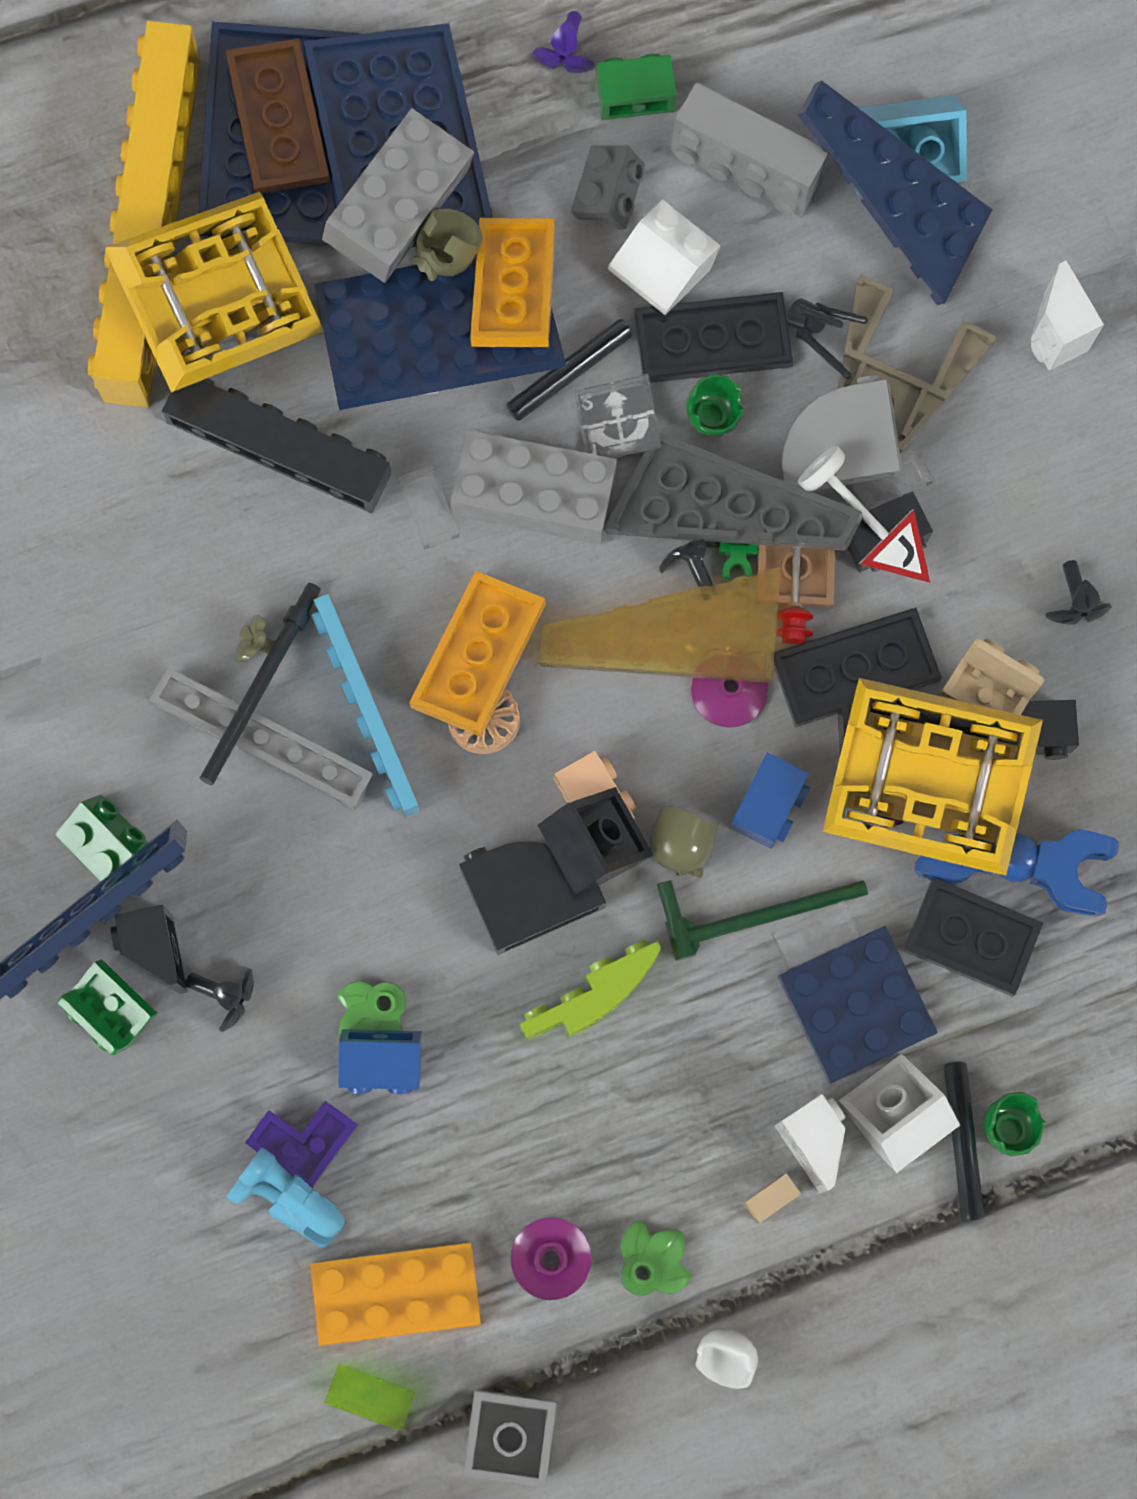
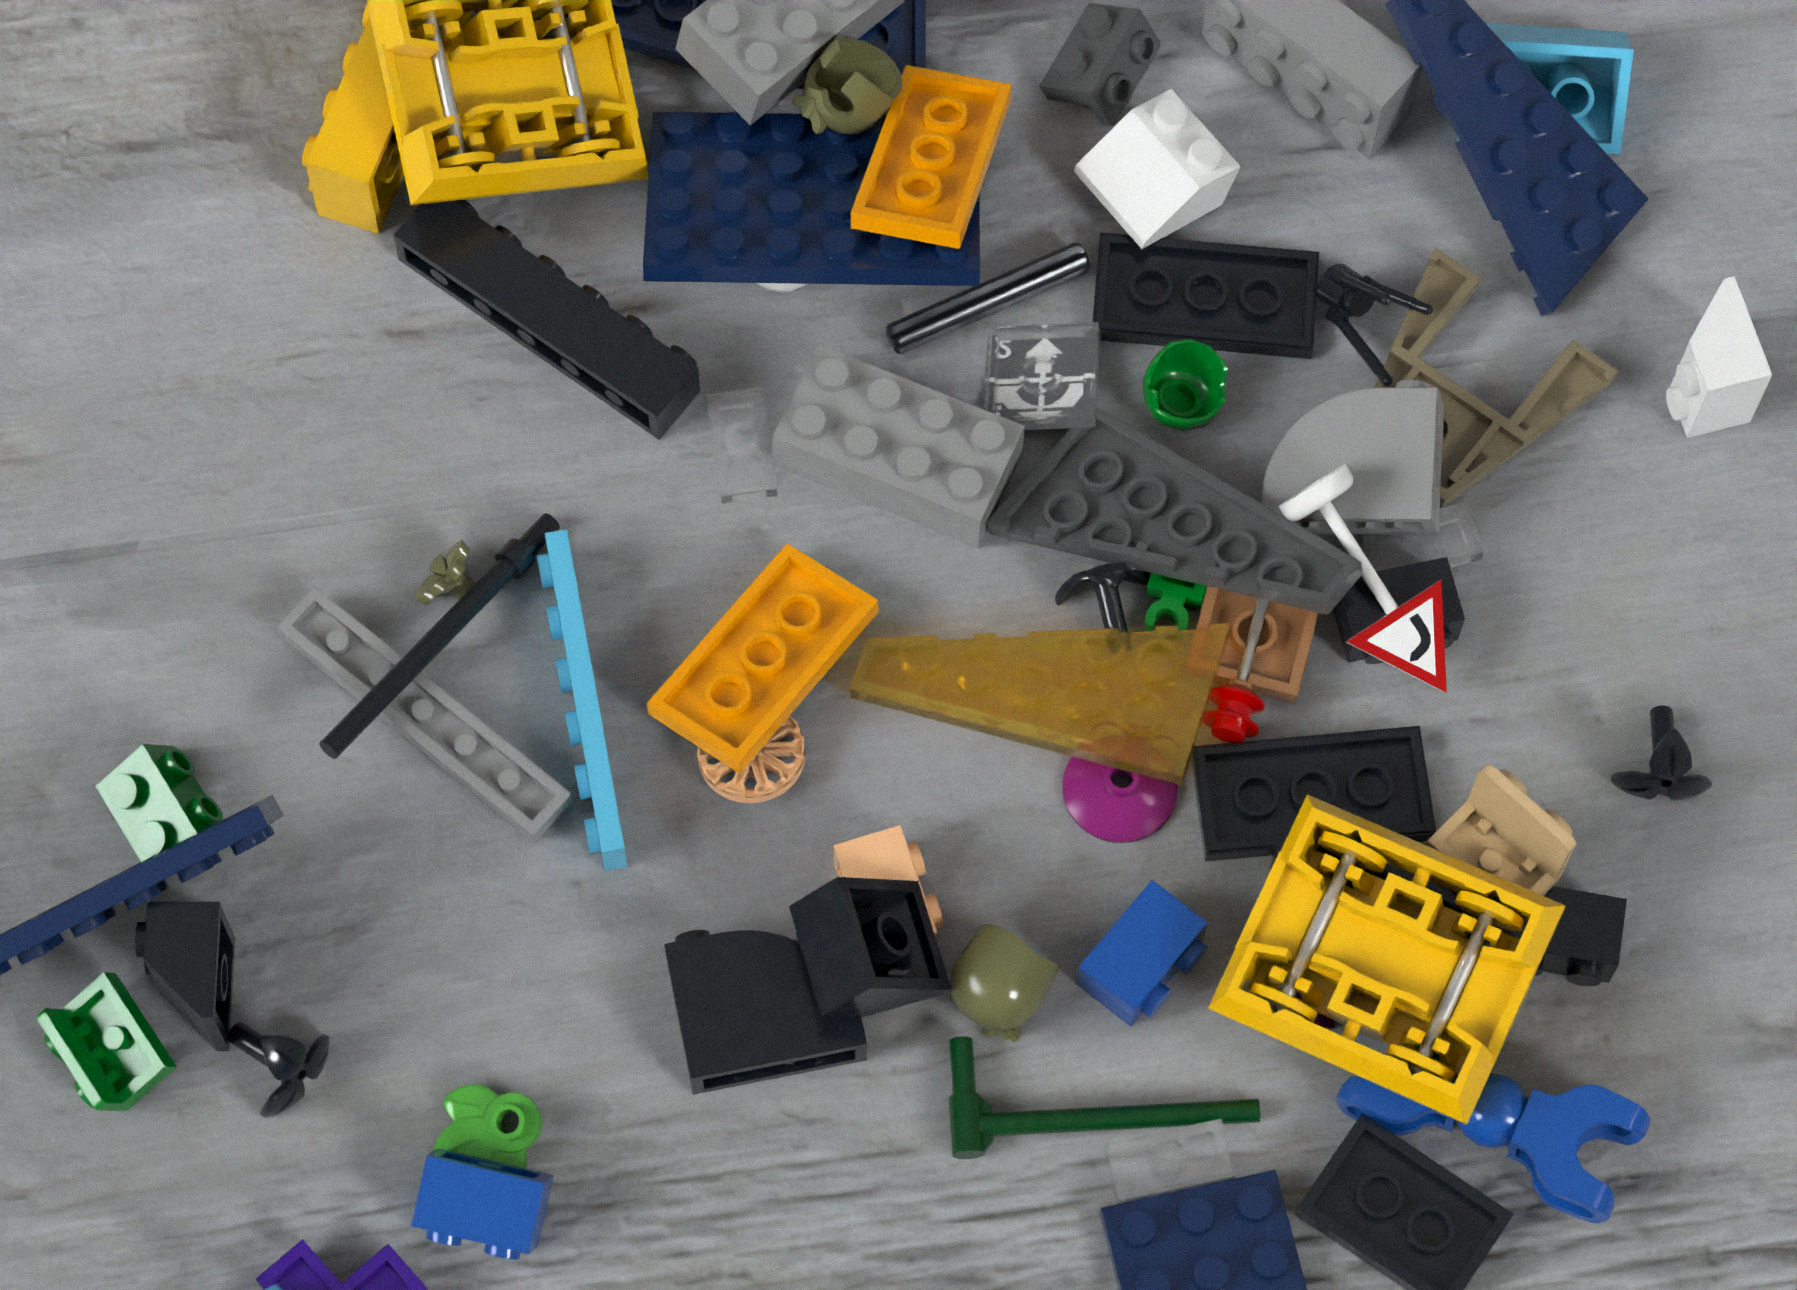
camera: 15 degrees right, 10 degrees down
lime slope [520,939,661,1041] -> none

